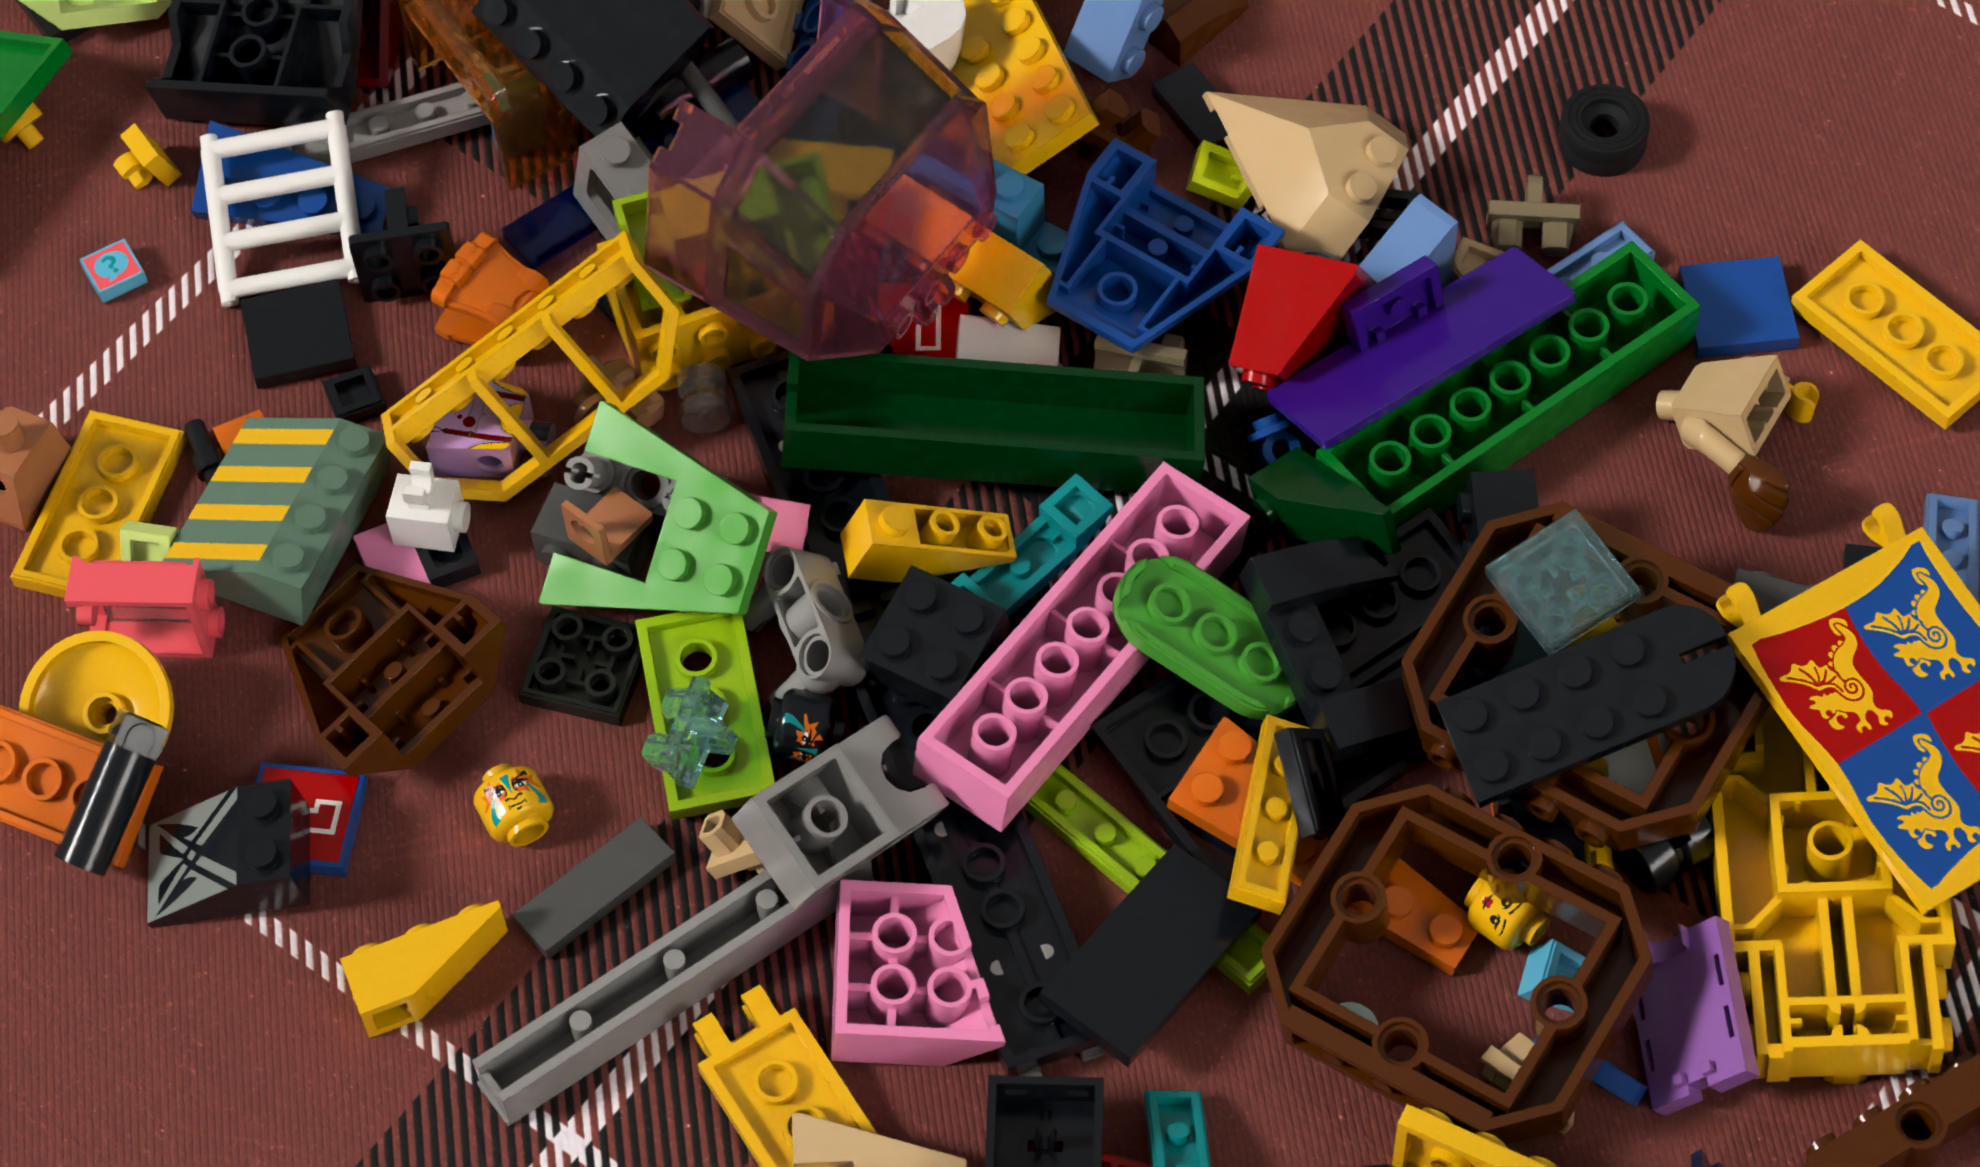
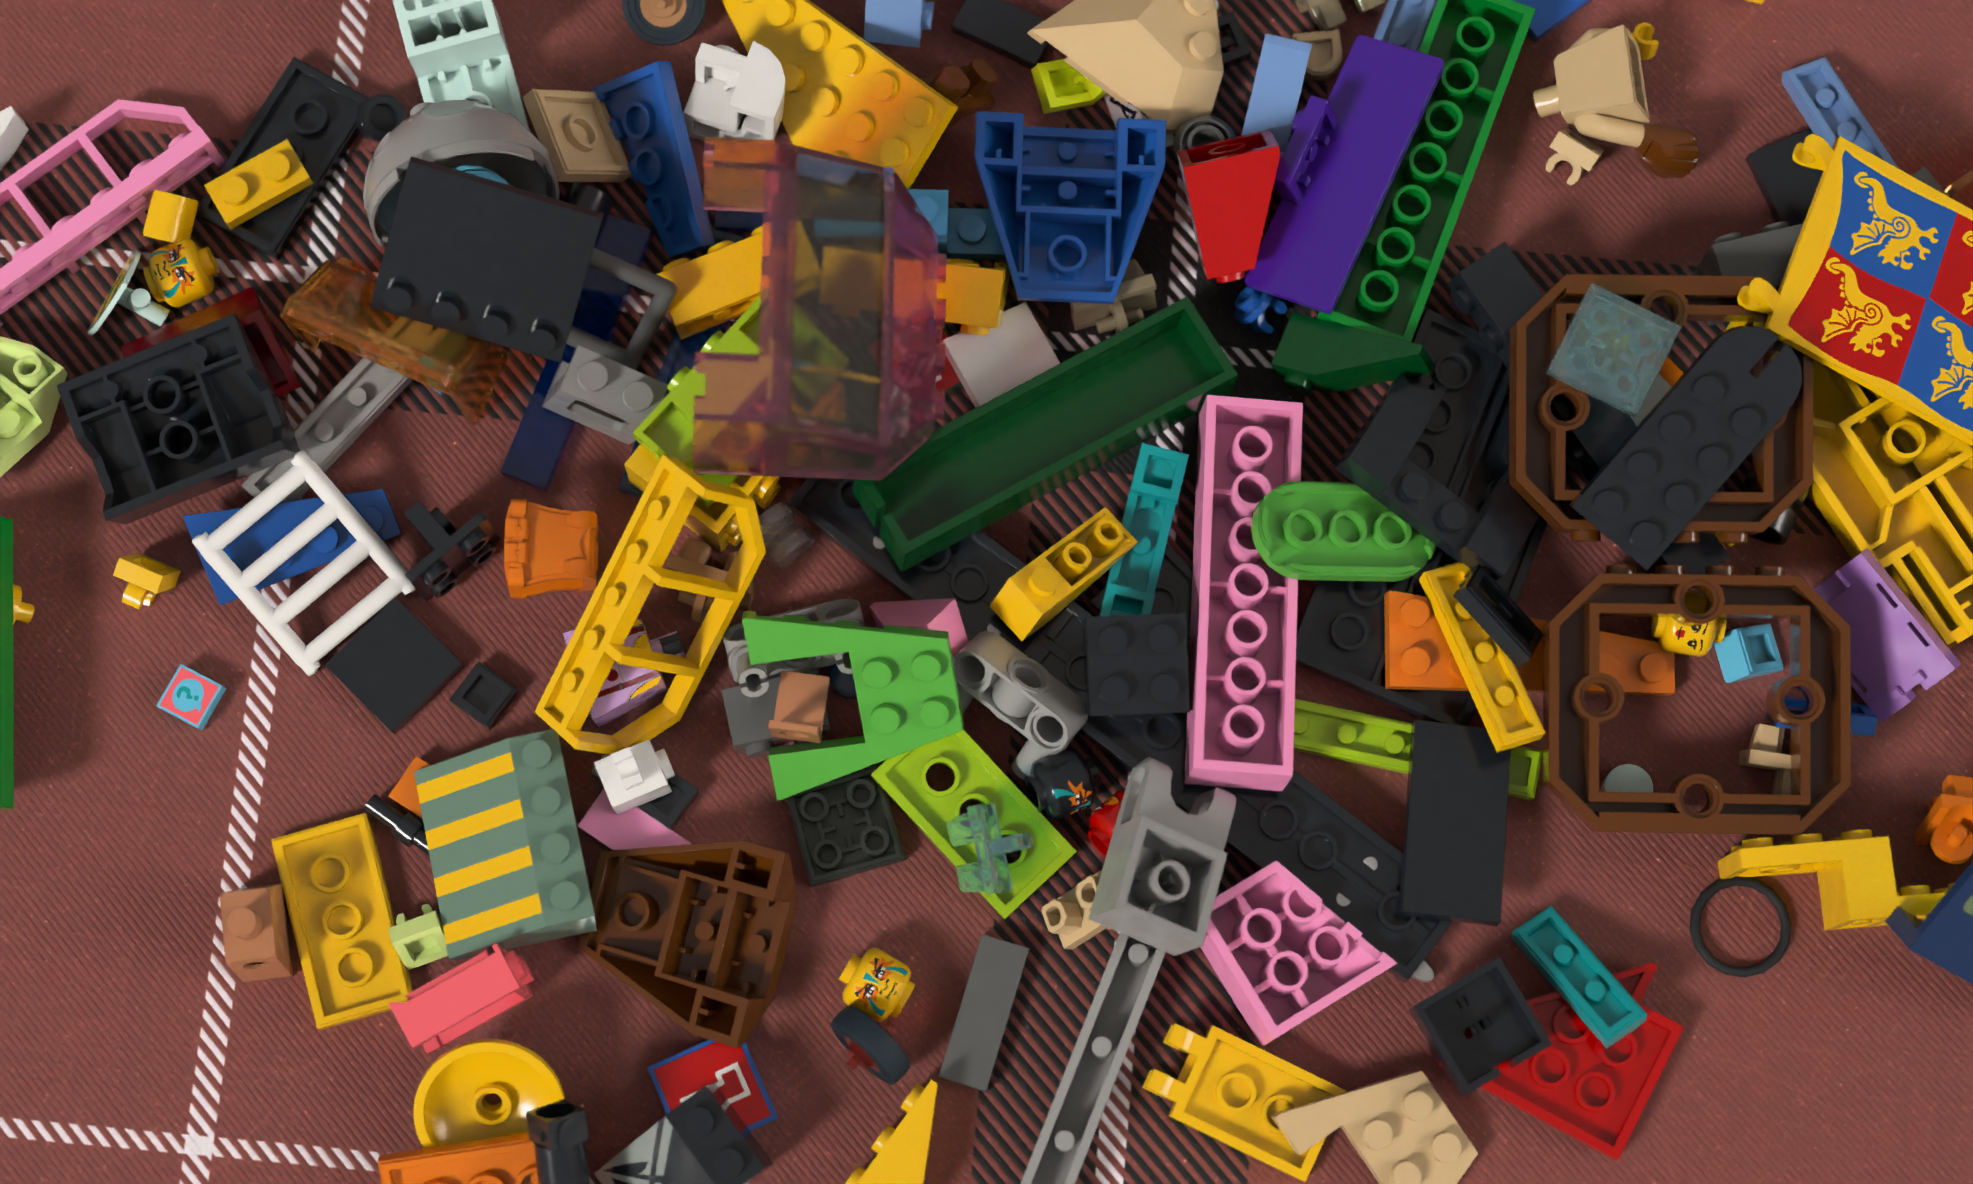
camera: 35 degrees left, 20 degrees up
none -> black wheel [830,1005,911,1085]
none -> tan tile [1546,126,1604,185]

